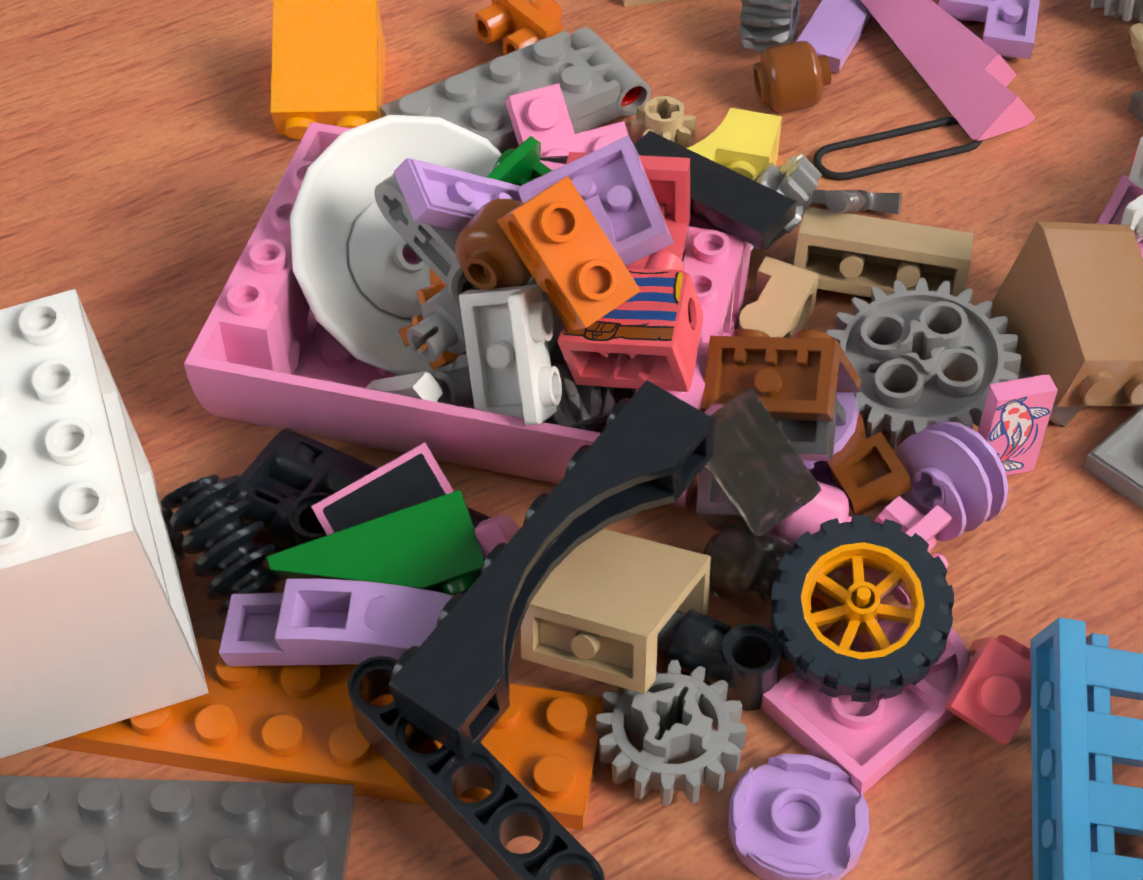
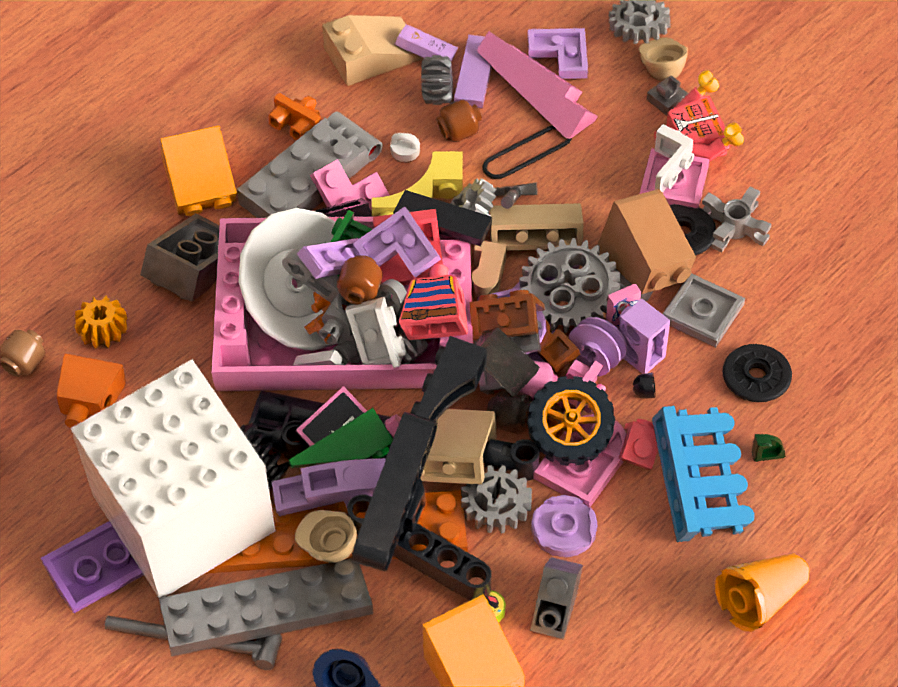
camera: 15 degrees left, 5 degrees up
orange brick [497,176,641,331] -> none
tan gear [630,96,696,148] -> none
none -> light orange gear [74,295,127,349]
none -> flat silver slope [140,214,220,302]
none -> tan hat [295,510,357,562]
none -> black beam [352,412,438,572]
none -> white tile [390,133,420,162]
none -> lavender brick [619,299,670,374]
none -> black hinge [633,373,656,399]

